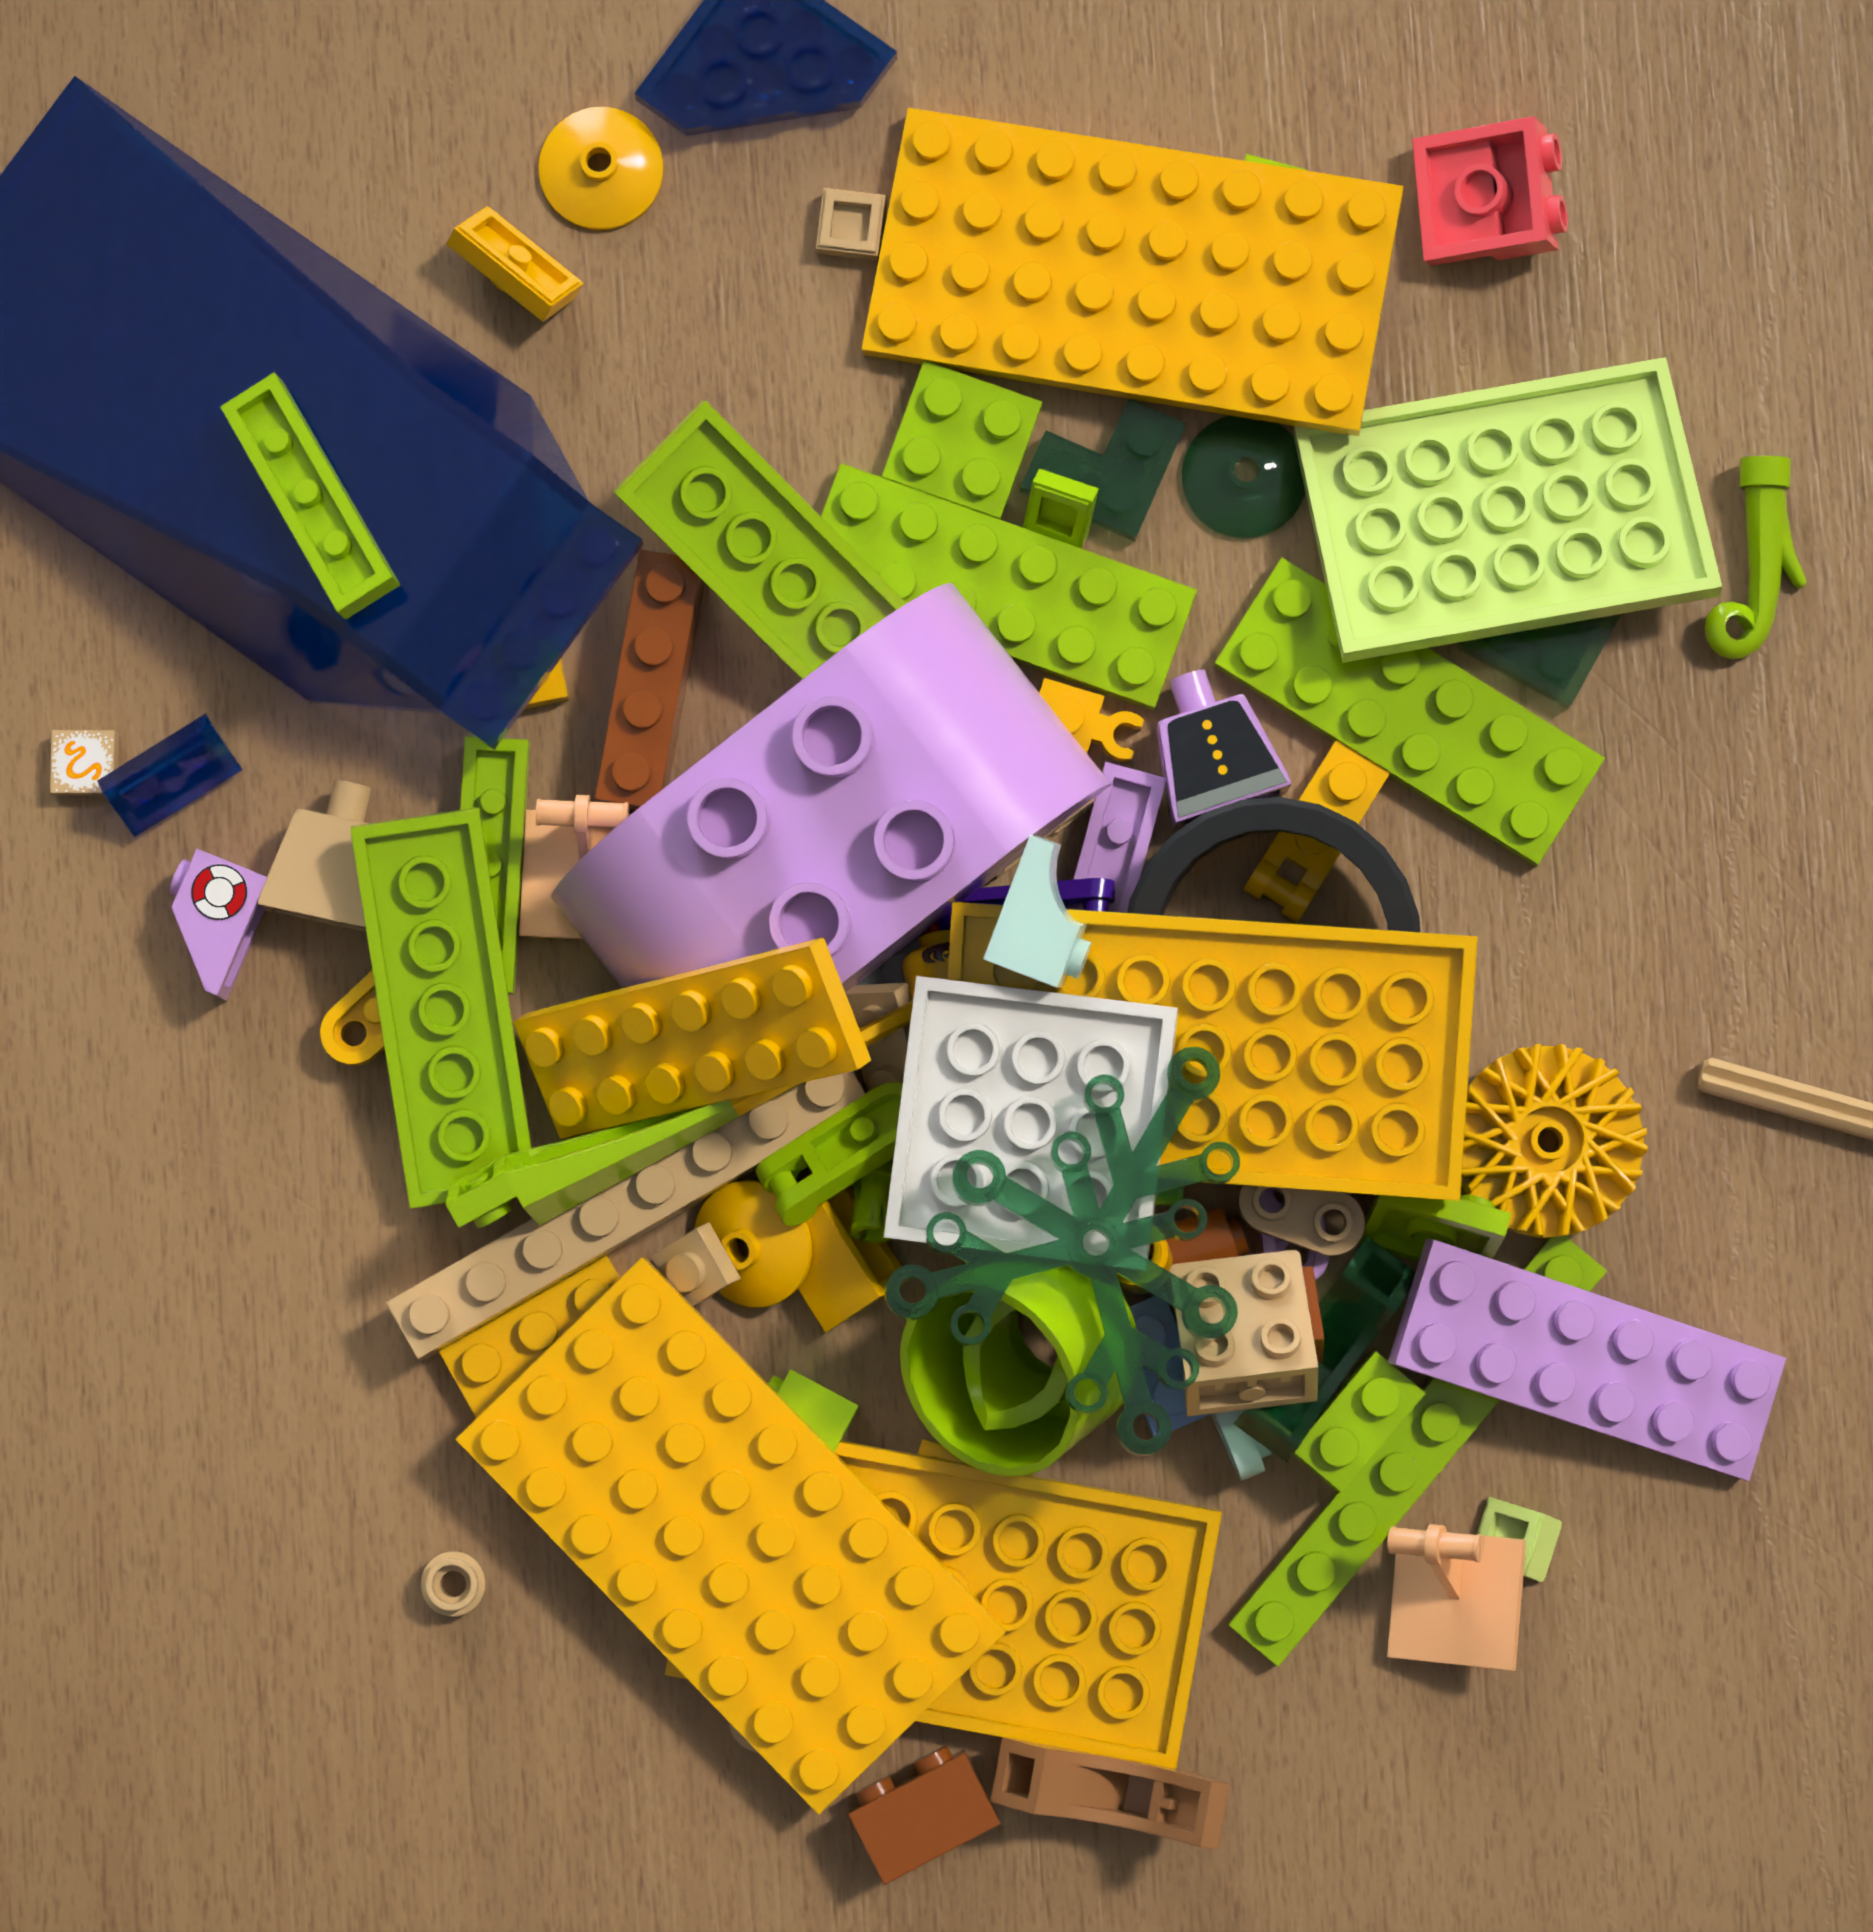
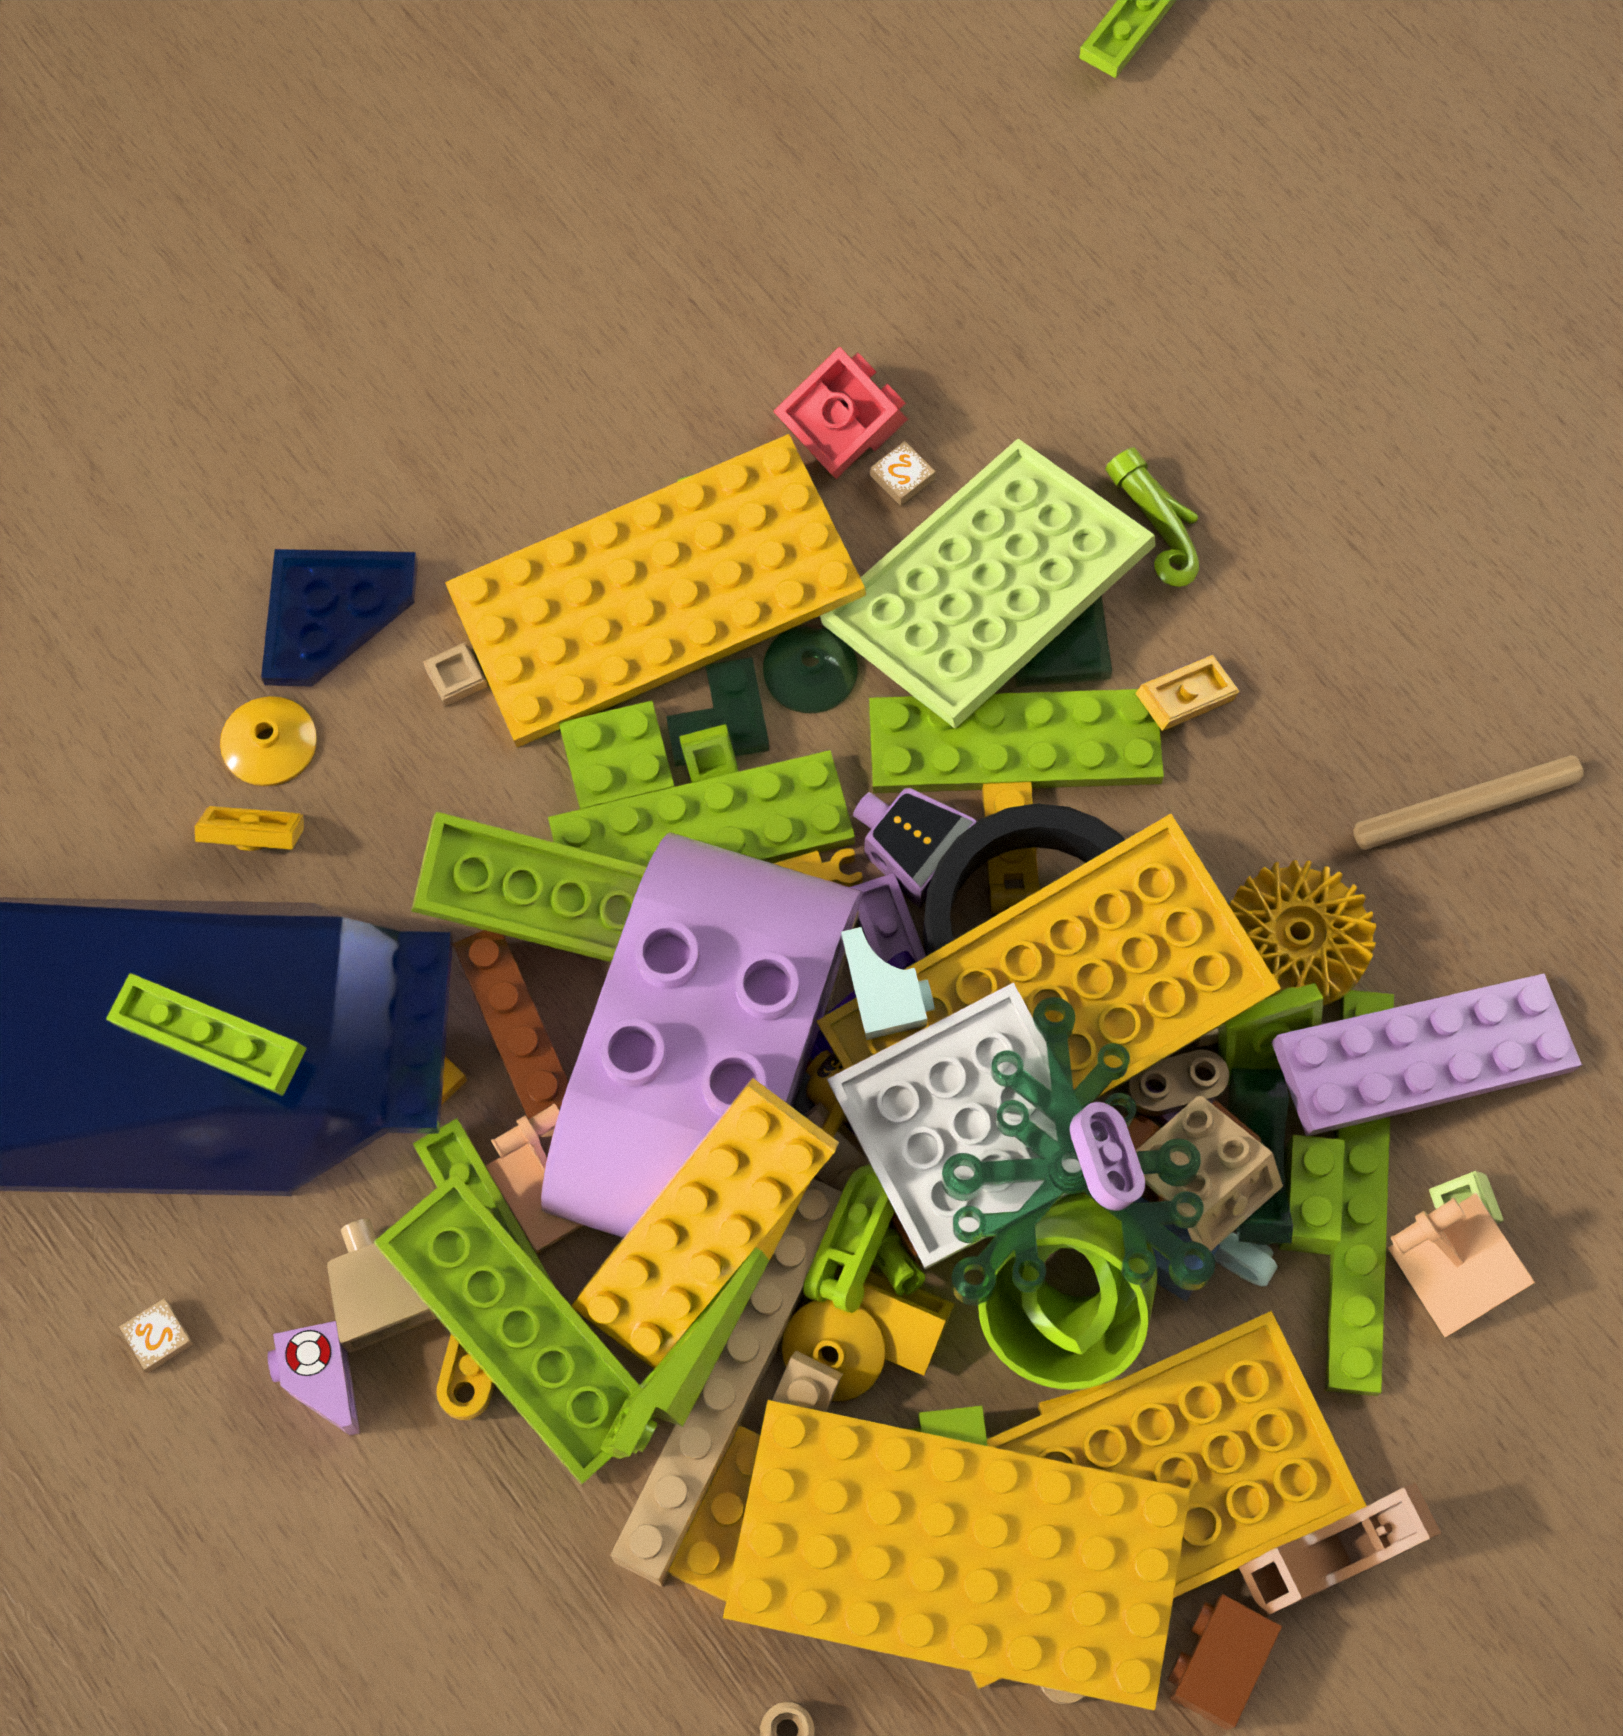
camera: 35 degrees left, 15 degrees down
clear blue plate [97,713,243,837] -> none
none -> tile [870,441,936,506]
none -> lavender plate [1070,1102,1145,1211]
none -> yellow plate [1135,655,1240,731]

